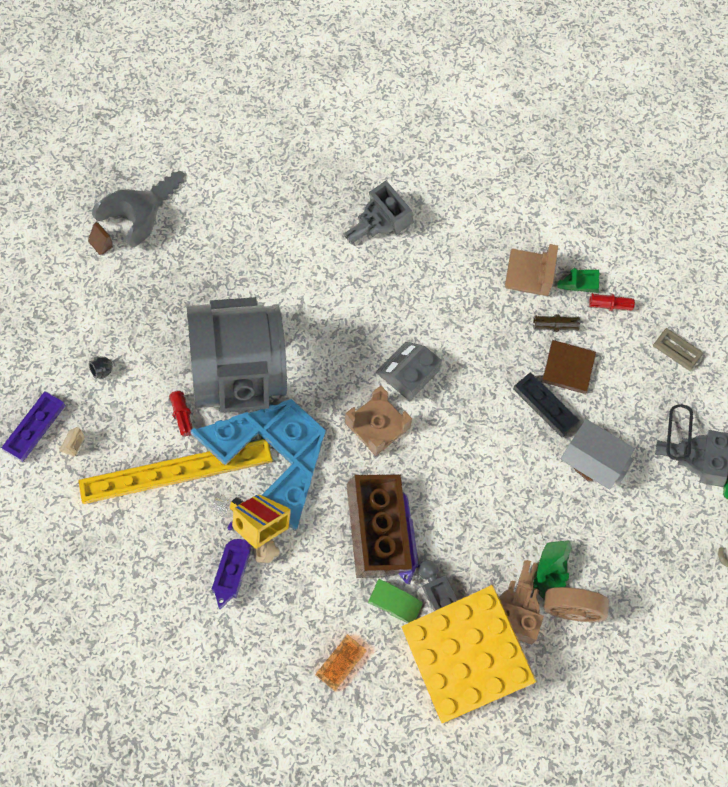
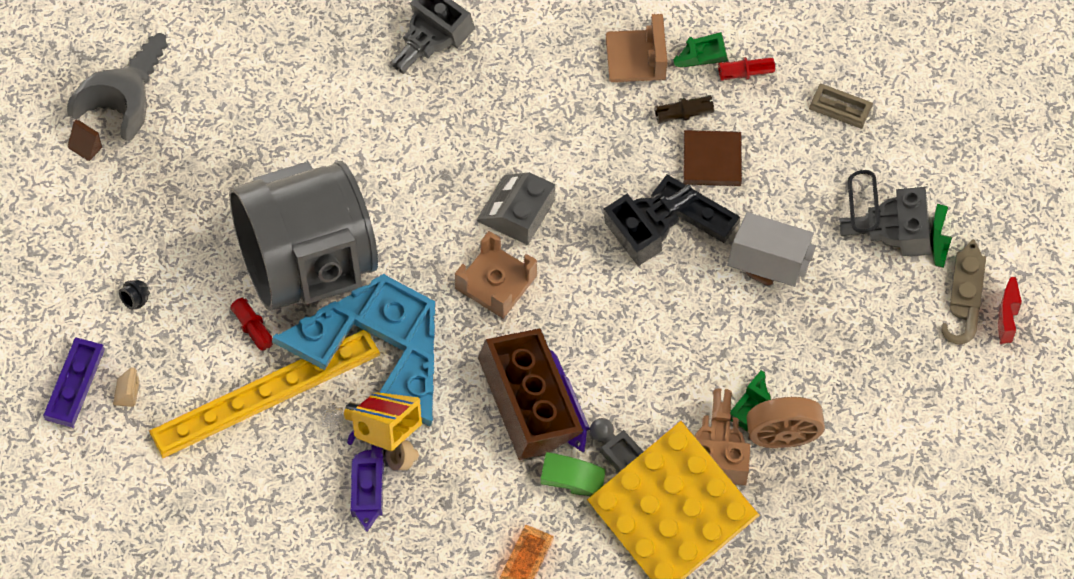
camera: 10 degrees left, 5 degrees down
green slope [537,540,572,583] -> none
none -> black brick [603,184,698,266]

